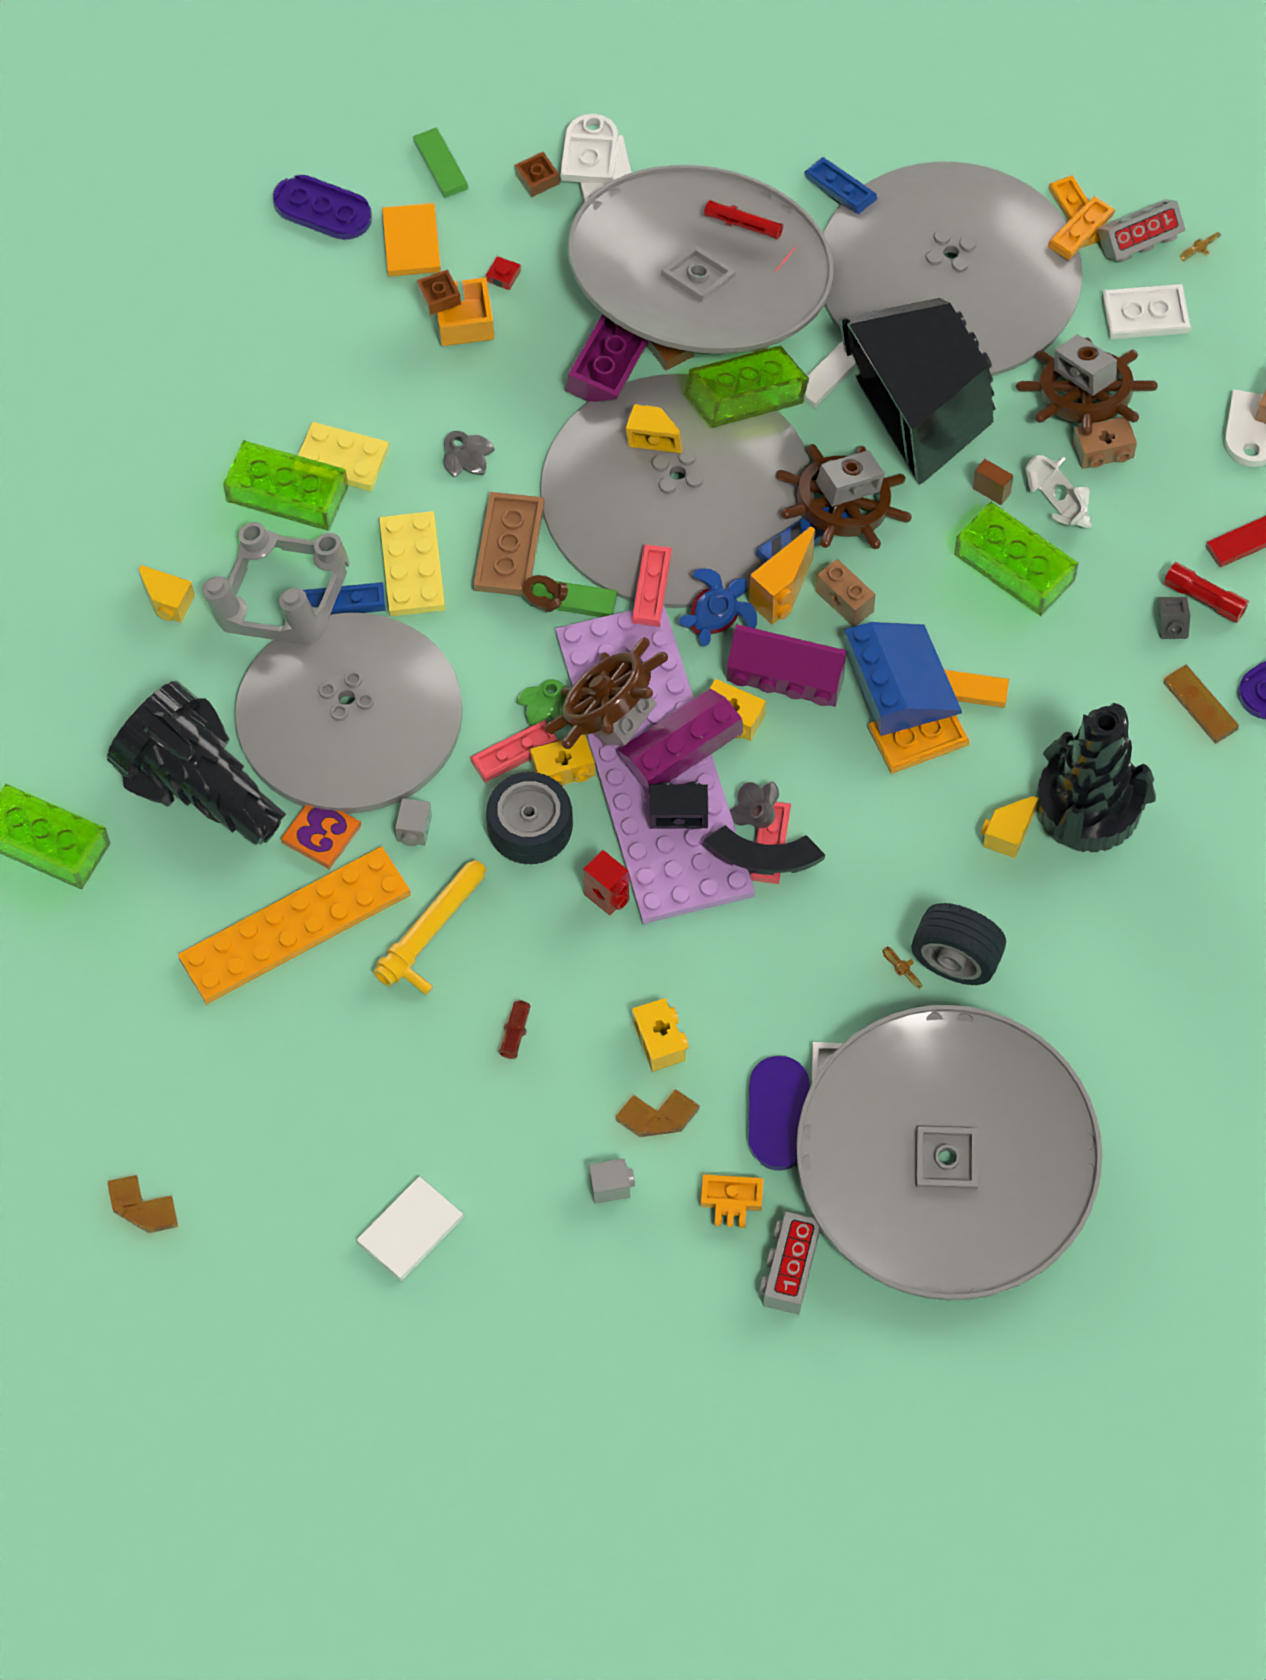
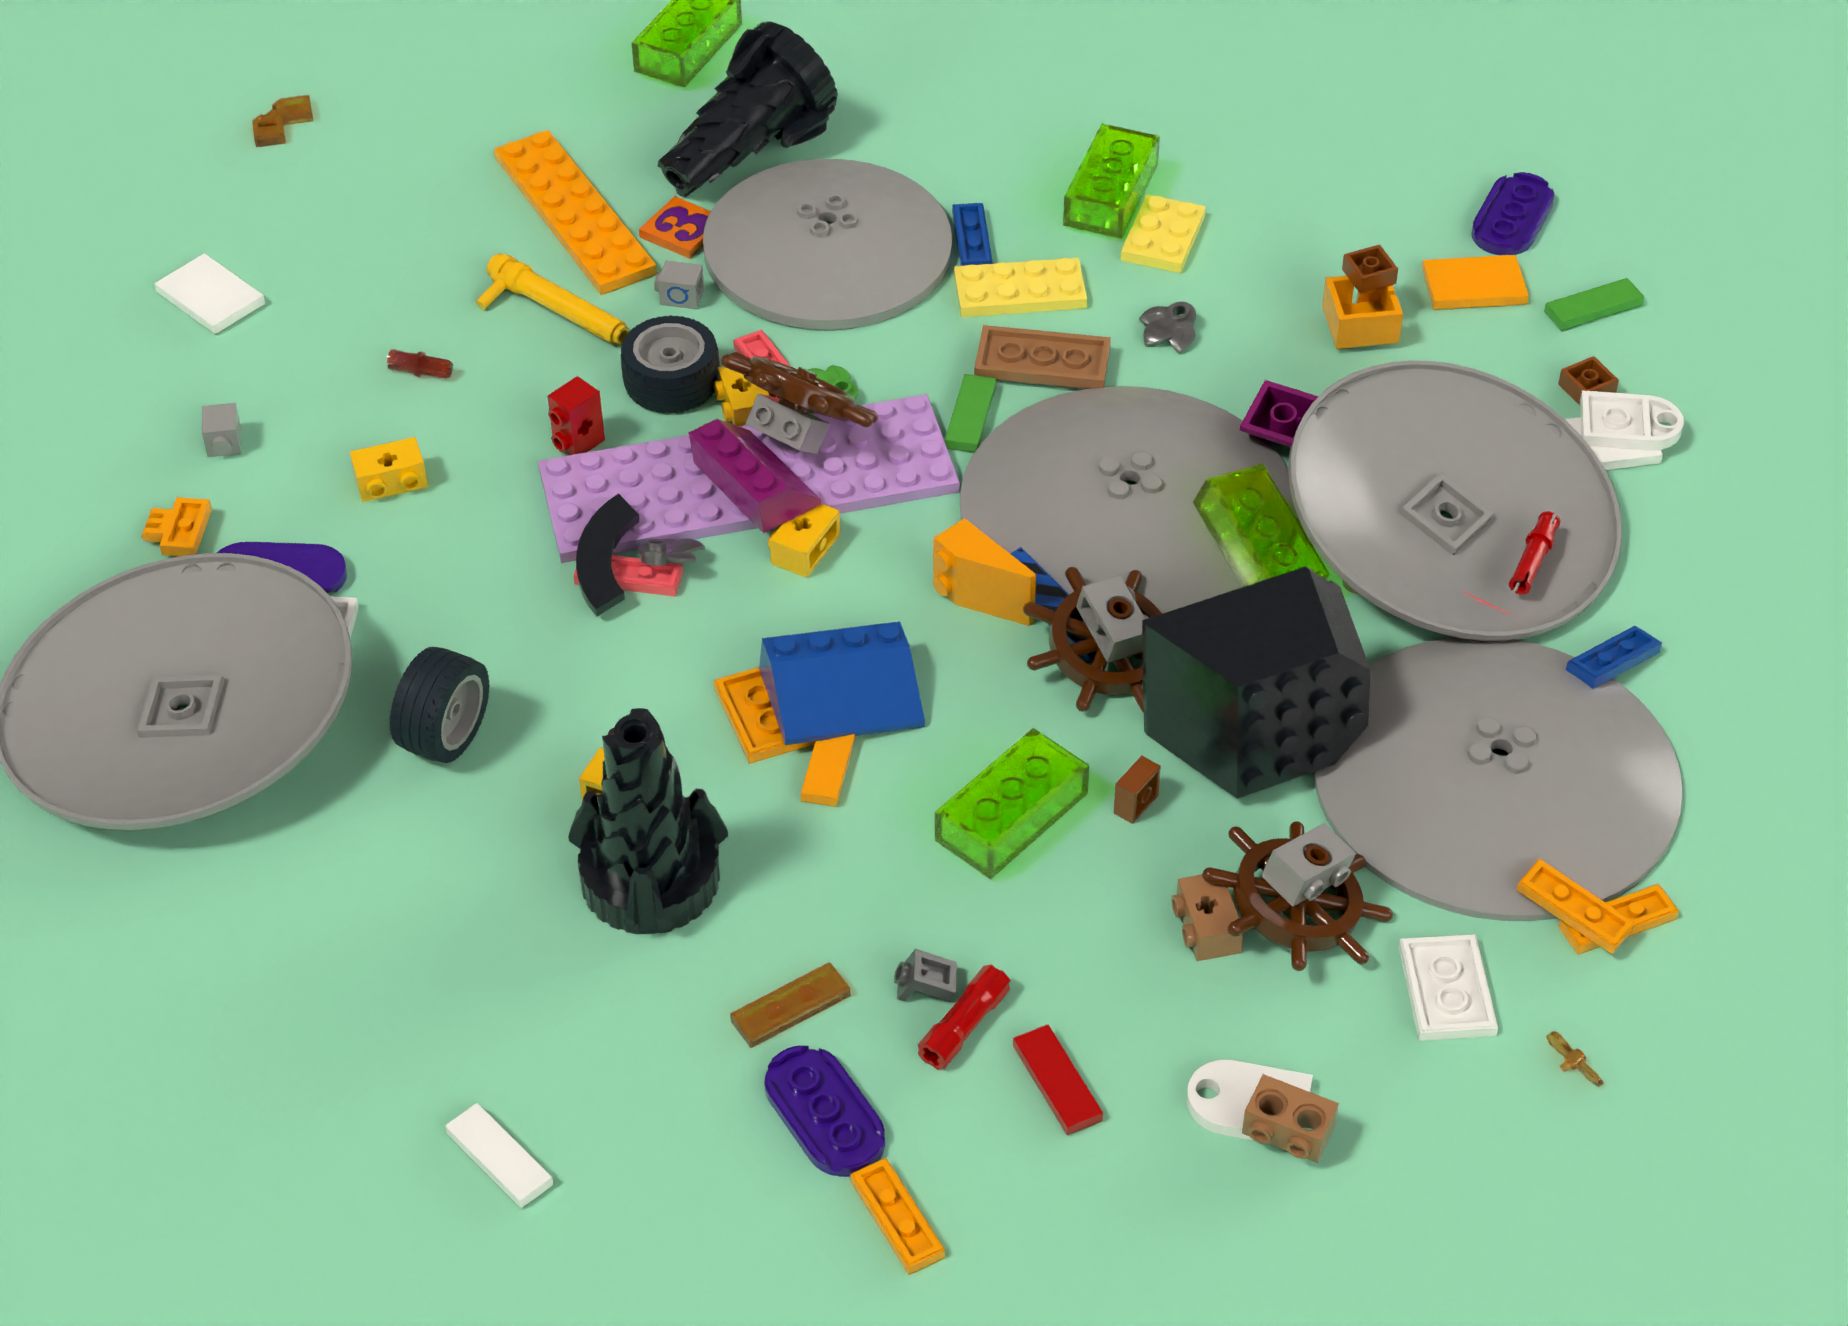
camera: 90 degrees right, 15 degrees down
yellow slope [139,565,195,623] -> none
light grey piece [202,522,350,644] -> none
red plate [486,256,521,290] -> none
reddish brown piece [523,575,568,613] -> none
clear orange tile [616,1089,700,1137] -> none
yellow slope [626,404,683,453] -> none
coral tile [632,545,672,627] -> none
black brick [650,782,708,829] -> none
blue animal [678,568,757,647] -> none
magenta slope [727,624,846,707] -> none
light grey brick [759,1212,820,1315] -> none
medium nougat brick [816,559,876,627] -> none
white piece [1025,455,1092,529] -> none
light grey brick [1097,199,1186,262] -> none

